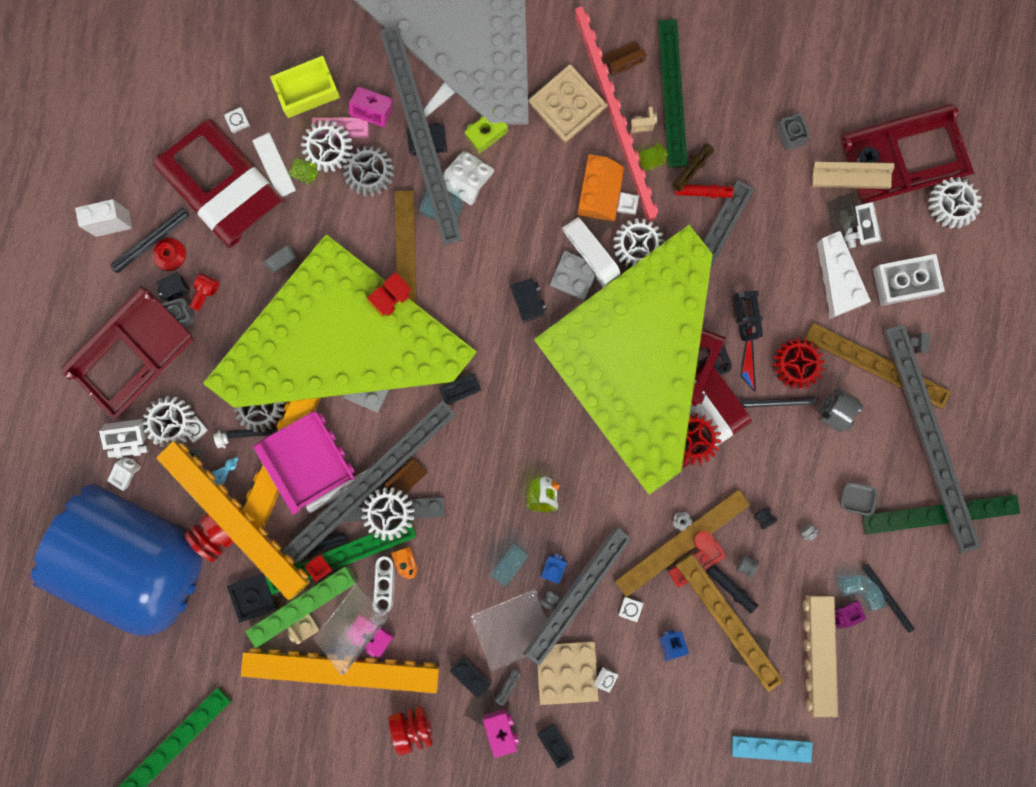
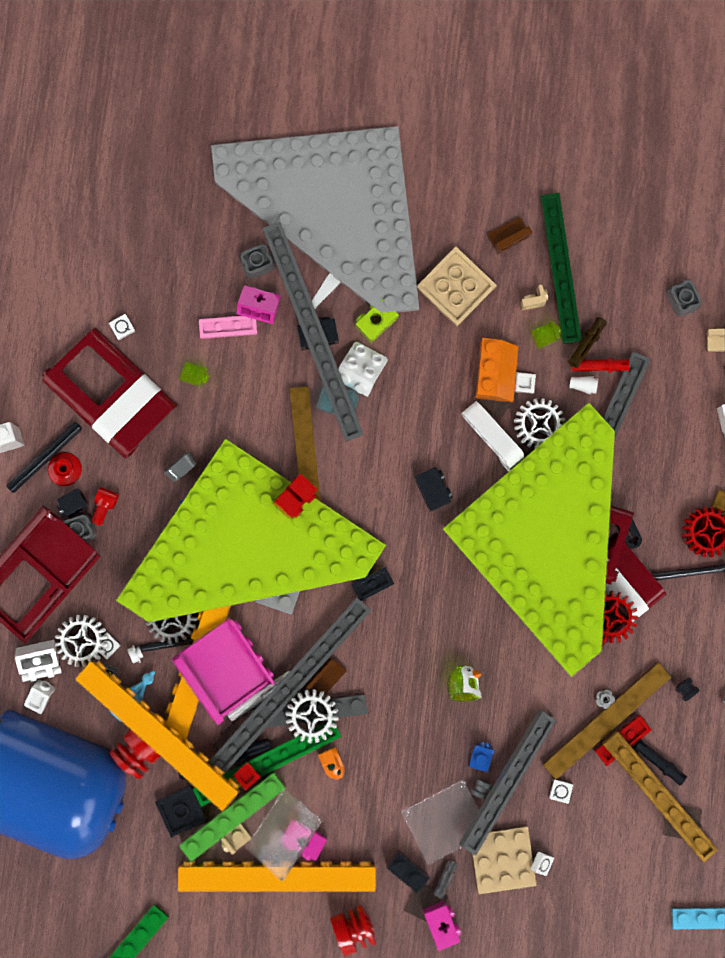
camera: 20 degrees left, 0 degrees up
white sticker [252,133,296,197] -> none
neon yellow piece [270,56,340,118] -> none
white gear [301,120,353,172] -> none
light grey gear [343,146,394,197] -> none
white beam [374,556,395,614] -> none
clear light blue brick [490,543,529,587] -> none
black plate [537,723,575,769] -> none
light grey plate [549,251,596,301] -> none
coral plate [575,6,658,222] -> none
blue brick [659,629,689,661] -> none
tile [694,531,714,551] -> none
black piece [732,291,763,342] -> none
dark grey wheel [736,554,759,578] -> none
sticker [740,327,756,392] -> none
none -> dark grey piece [239,244,276,279]
none -> white cone [570,376,598,395]

